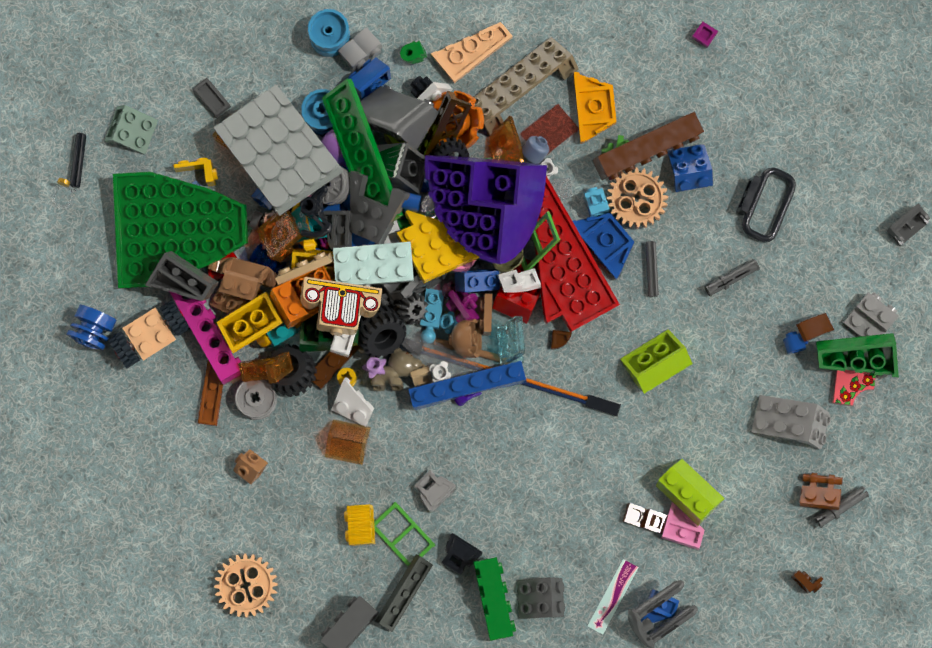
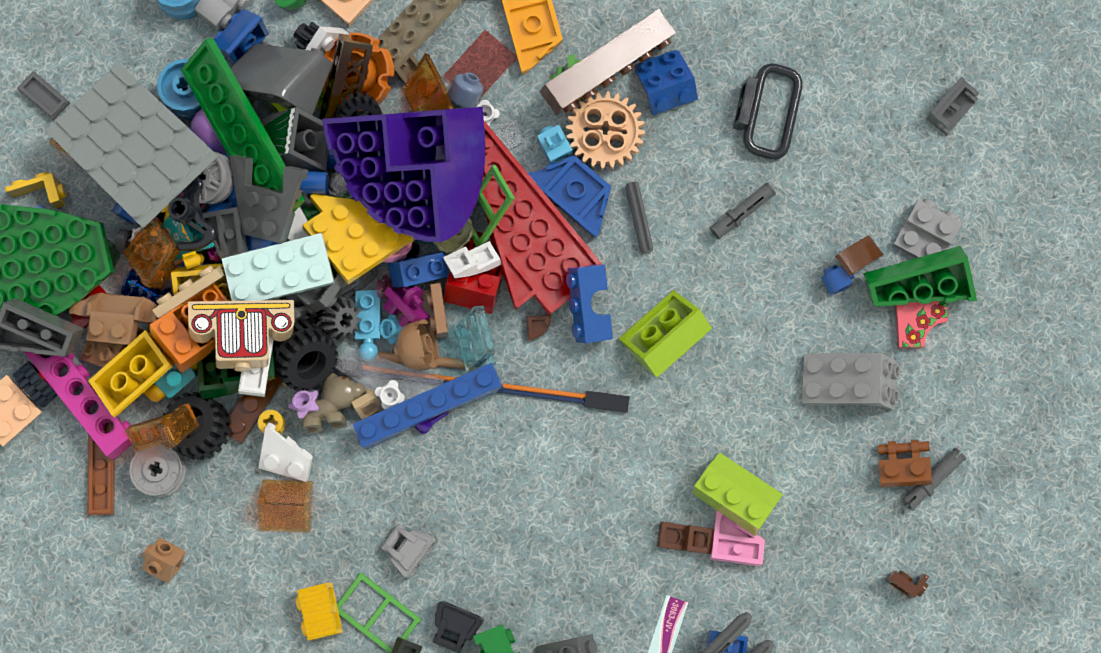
camera: 10 degrees left, 0 degrees up
none -> blue arch [566,264,613,343]

